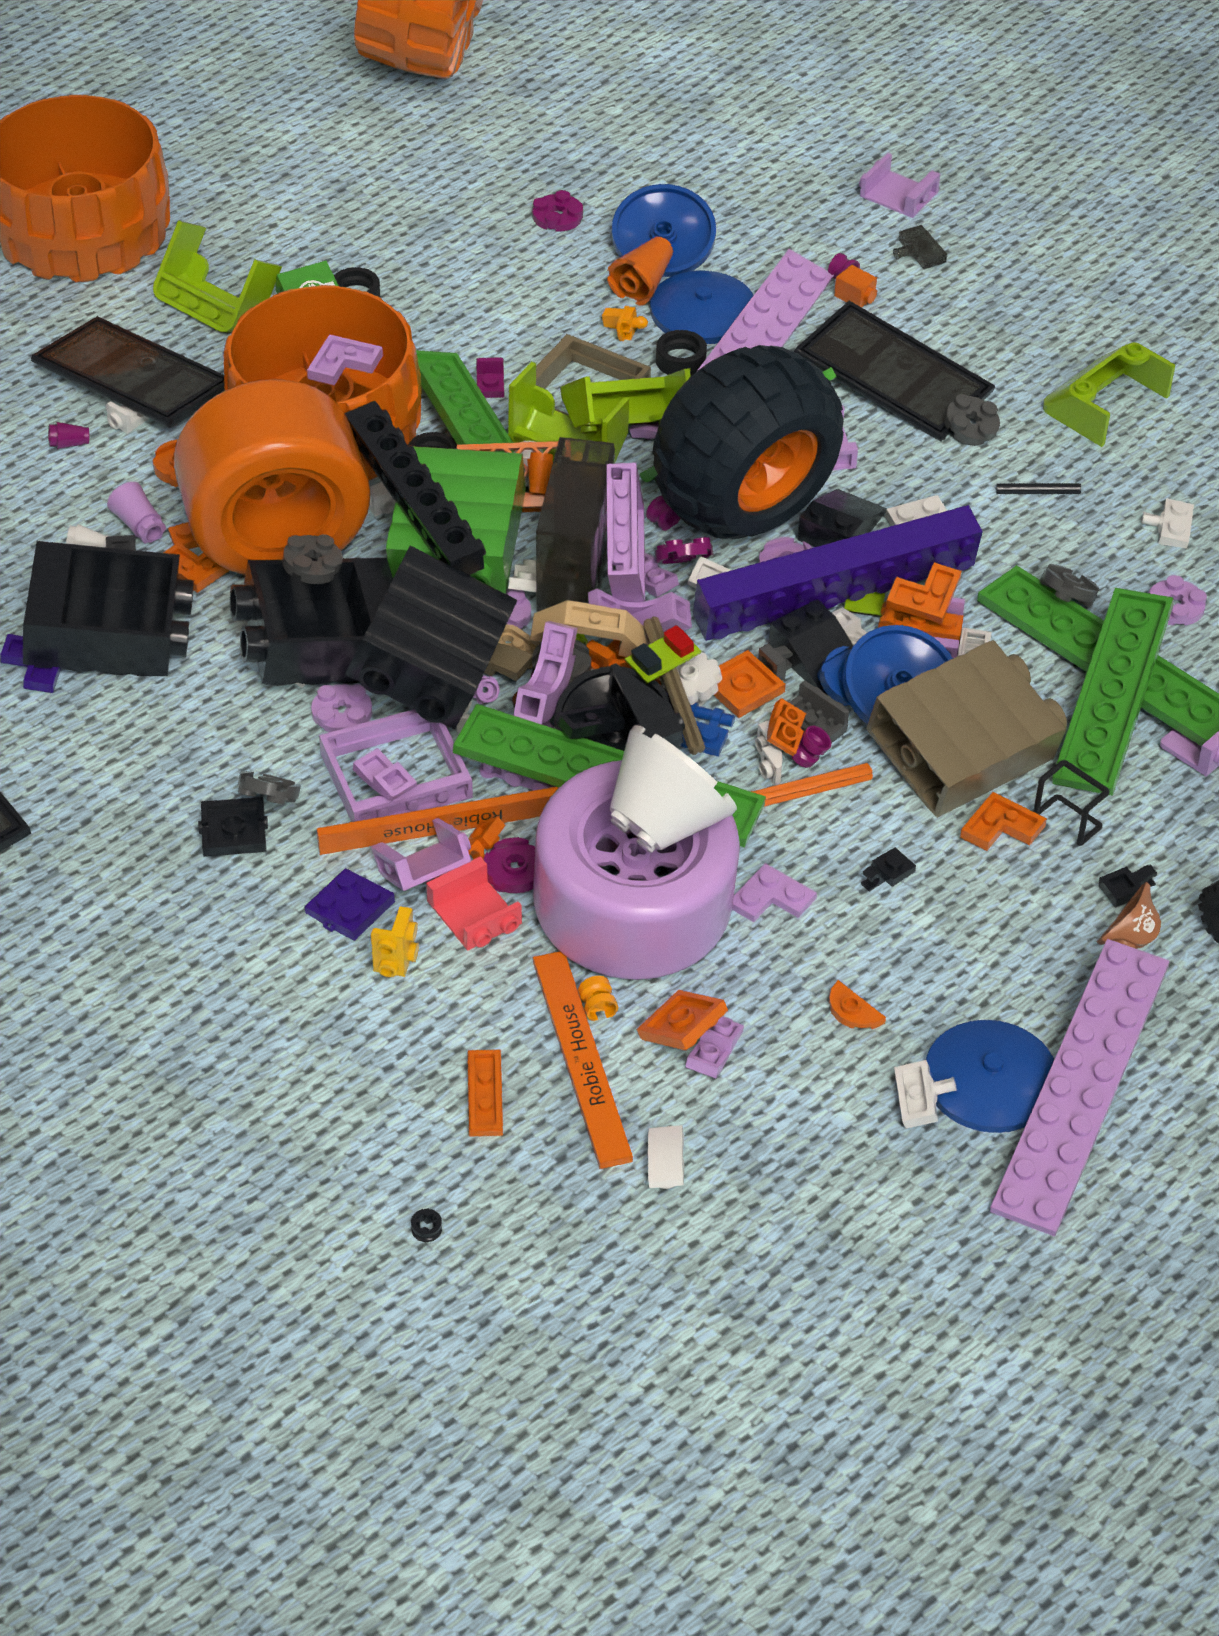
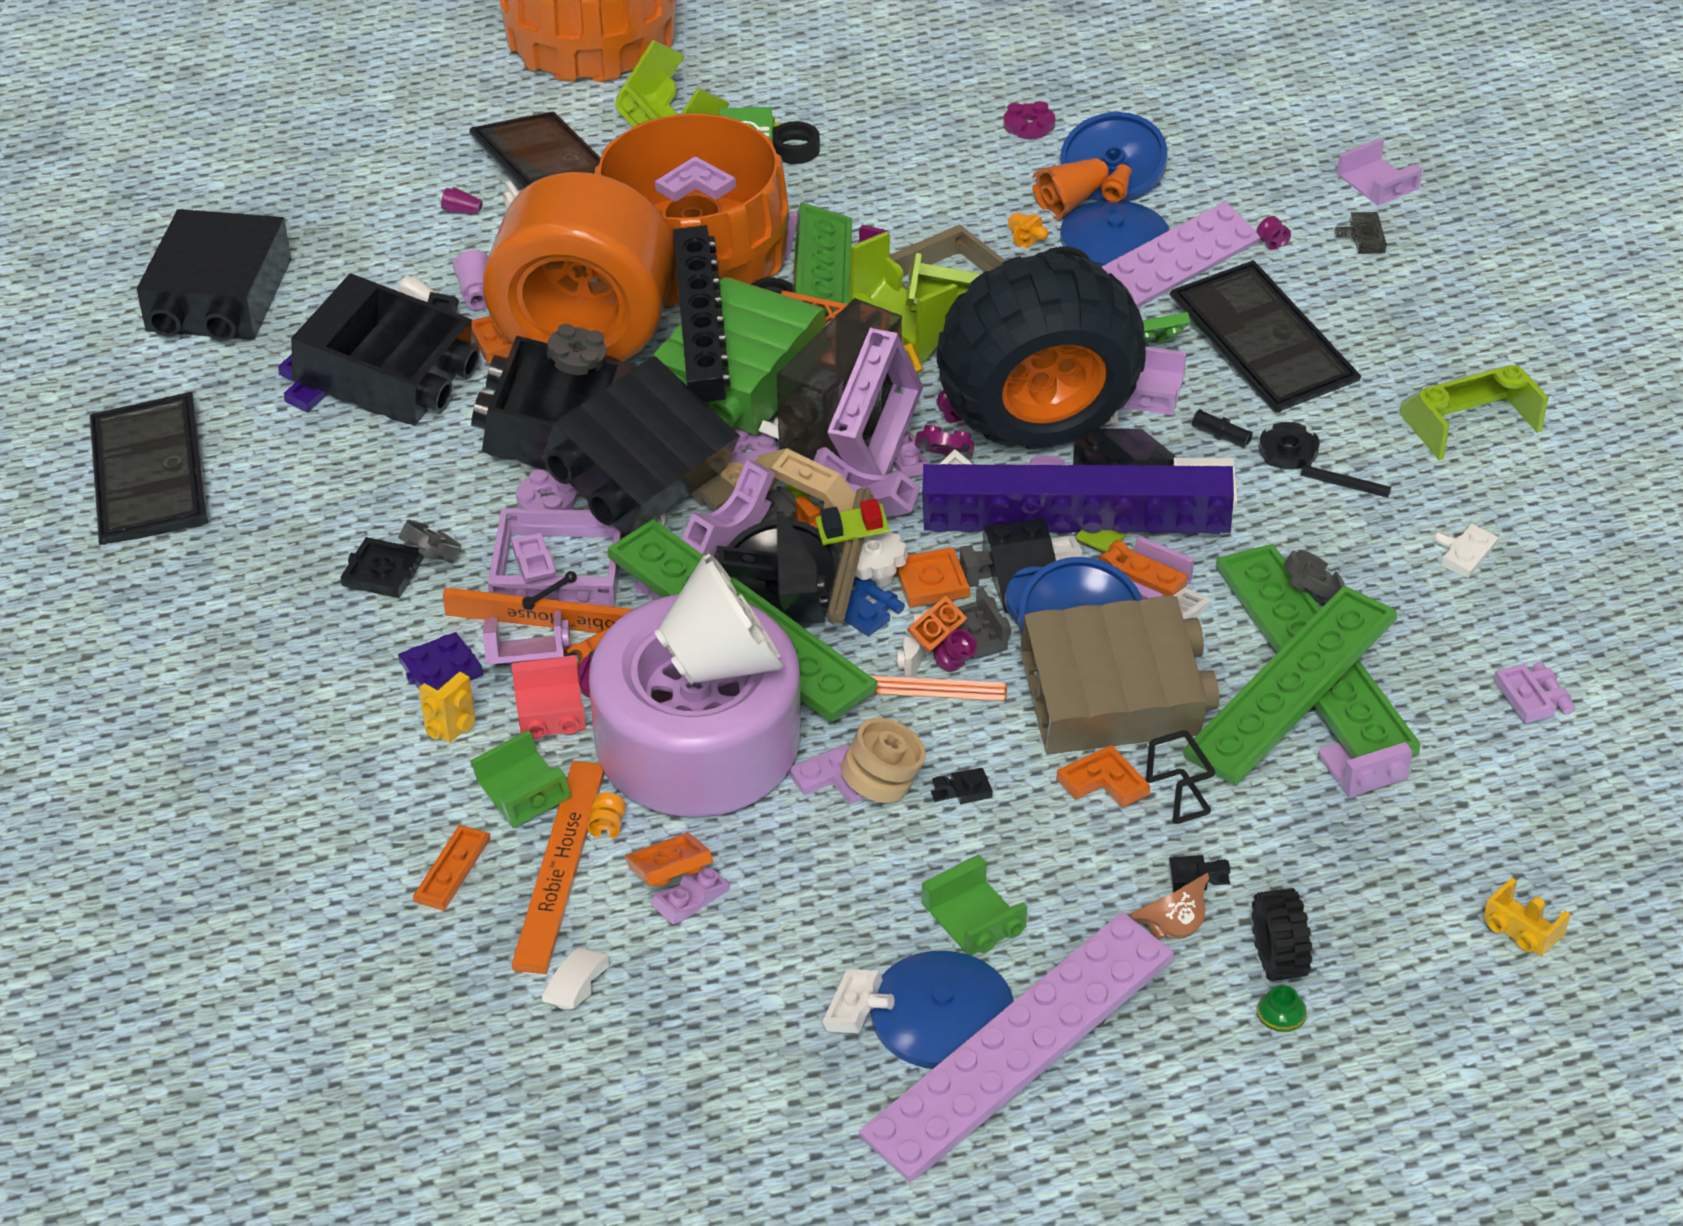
camera: 25 degrees right, 5 degrees down
black bush [411,1208,442,1242] -> none
lavender plate [473,675,500,704] -> none
orange plate [829,980,886,1029] -> none
orange brick [834,265,877,307] -> none
orange plate [886,562,962,624] -> none
dark grey plate [944,394,1000,446] -> none
lavender plate [1149,575,1207,625] -> none
none -> bright green panel [470,730,572,828]
none -> black hinge [522,571,577,610]
none -> tan wheel [840,718,926,803]
none -> bright green panel [921,854,1027,956]
none -> orange cone [1101,164,1132,202]
none -> black pin [1192,409,1253,449]
none -> black plate [1259,422,1320,469]

